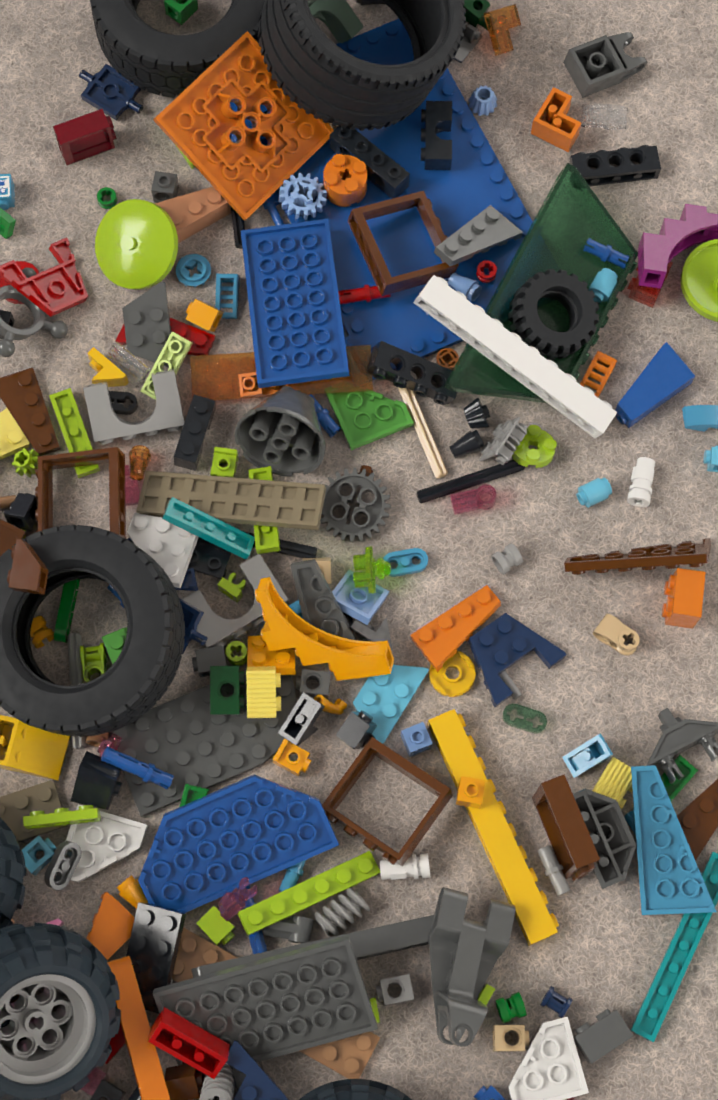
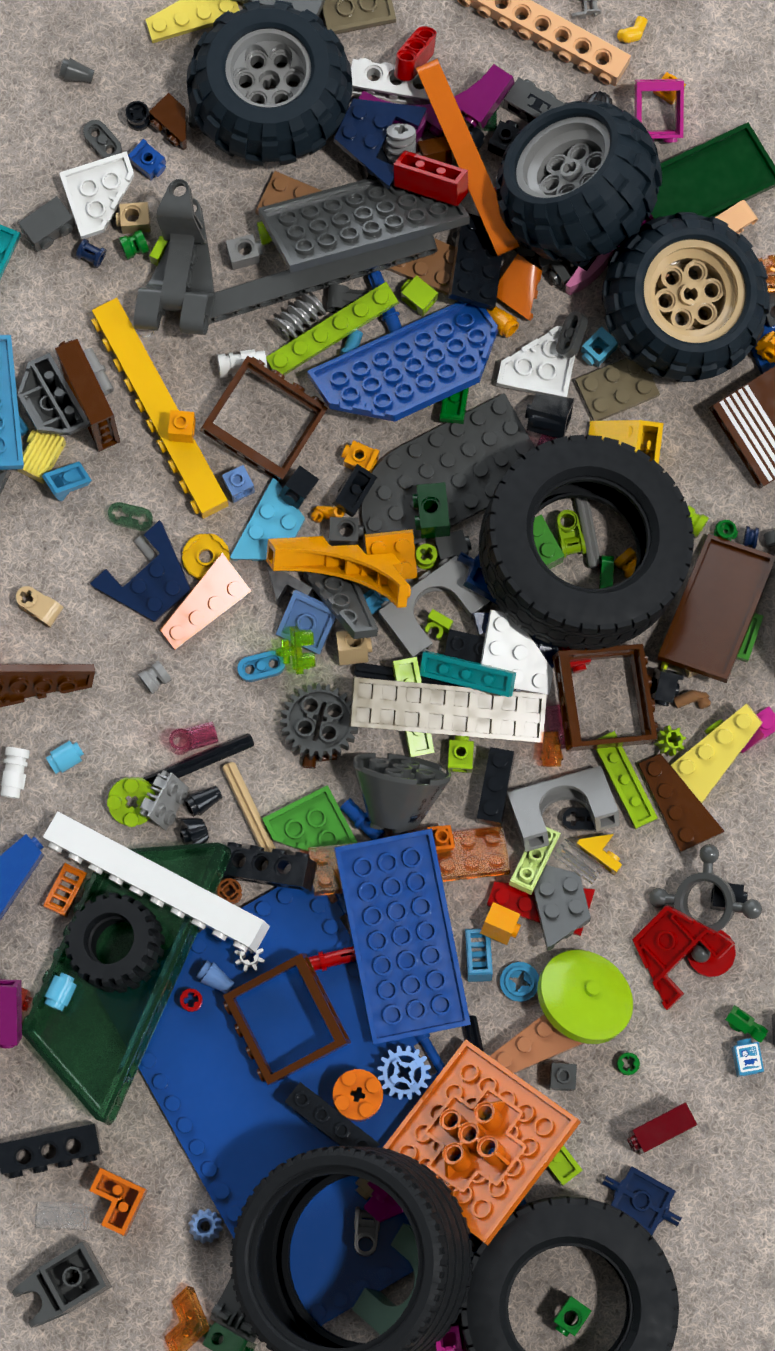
camera: 175 degrees right, 5 degrees up
reddish brown slope [7,539,49,595] -> none
lime plate [23,805,101,830] -> none
blue pin [101,746,174,789] -> none
clear pink plate [218,877,258,921] -> none
light yellow brick [246,666,281,718] -> none
black arch [421,101,452,170] -> none
wing [434,205,523,267] -> none
blue pin [583,238,629,269] -> none

